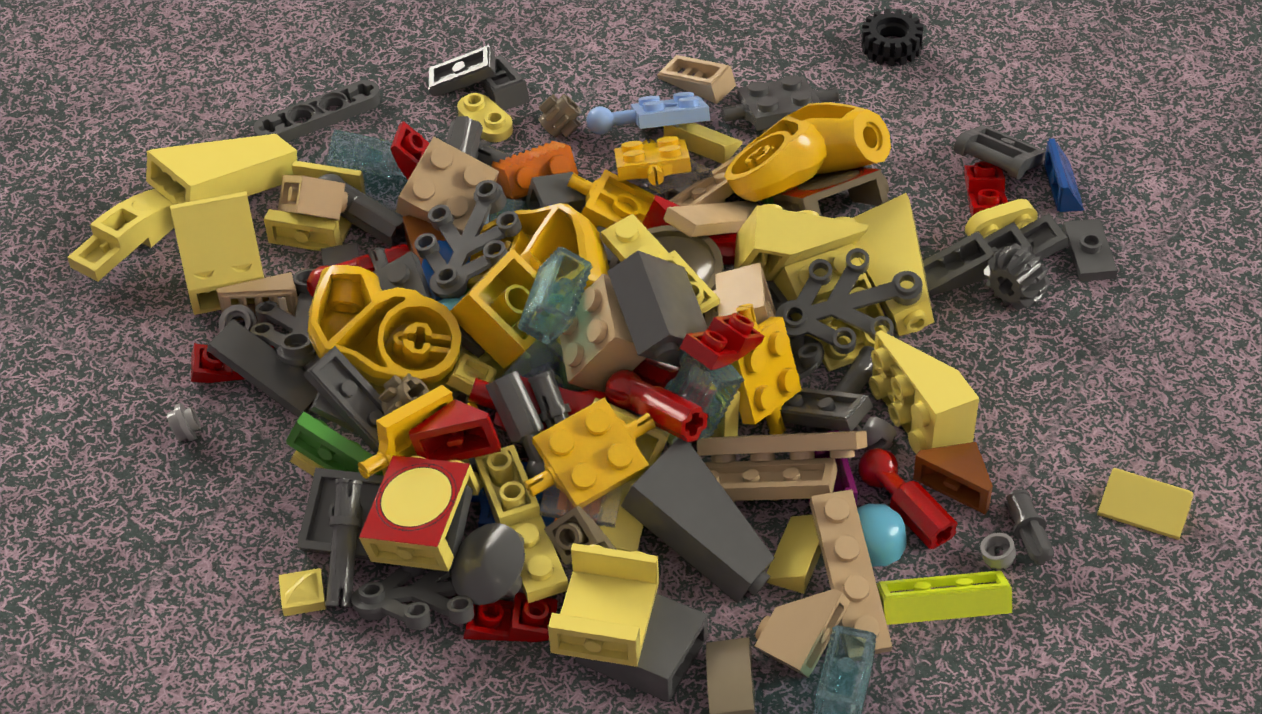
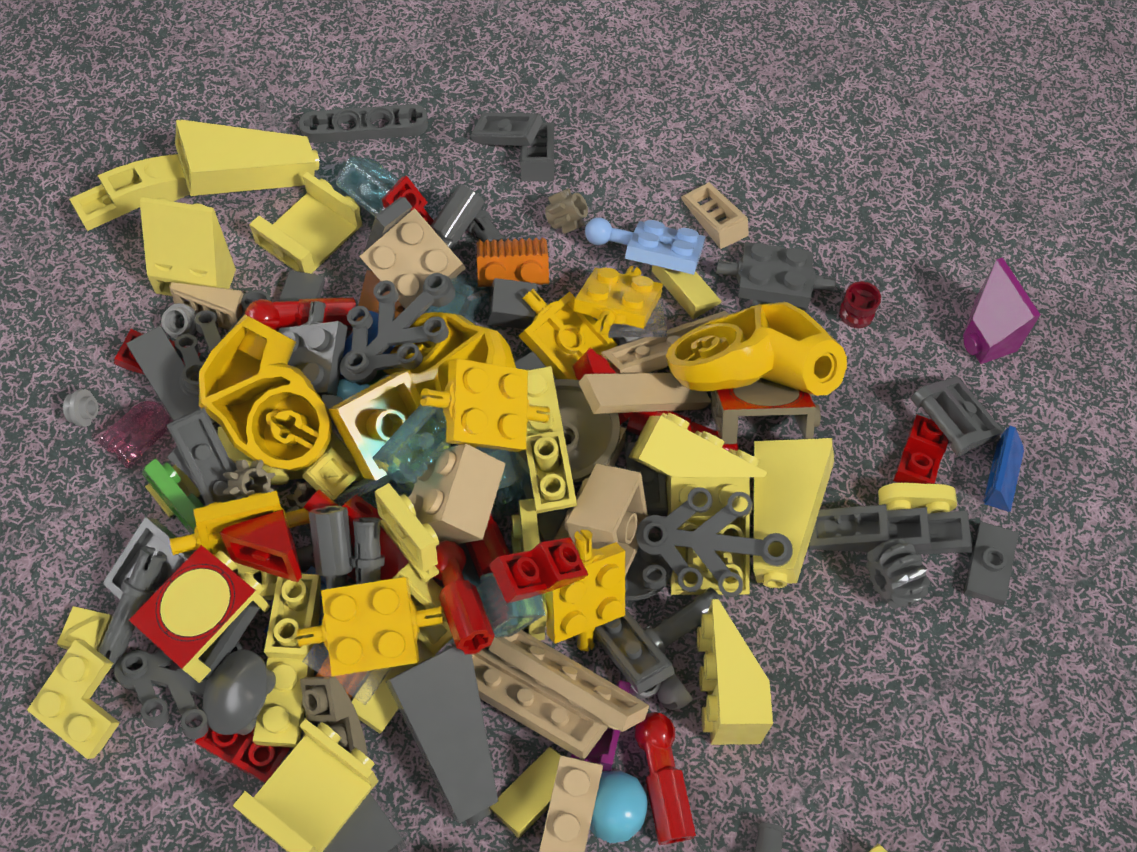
camera: 20 degrees right, 15 degrees up
tan slope [278,175,348,220] -> none
dark grey piece [318,173,405,247] -> none
light yellow plate [457,93,513,142] -> none
dark grey brick [607,251,708,369] -> none
black tyre [861,9,924,66] -> none
dark orange slope [913,442,993,514] -> none
none -> light yellow plate [27,640,120,759]
none -> clear pink plate [99,401,170,468]
none -> dark grey tile [364,197,412,252]
none -> light yellow plate [375,483,439,582]
none -> yellow plate [420,358,550,452]
none -> dark red wheel [839,281,881,329]
none -> slope [963,257,1041,364]

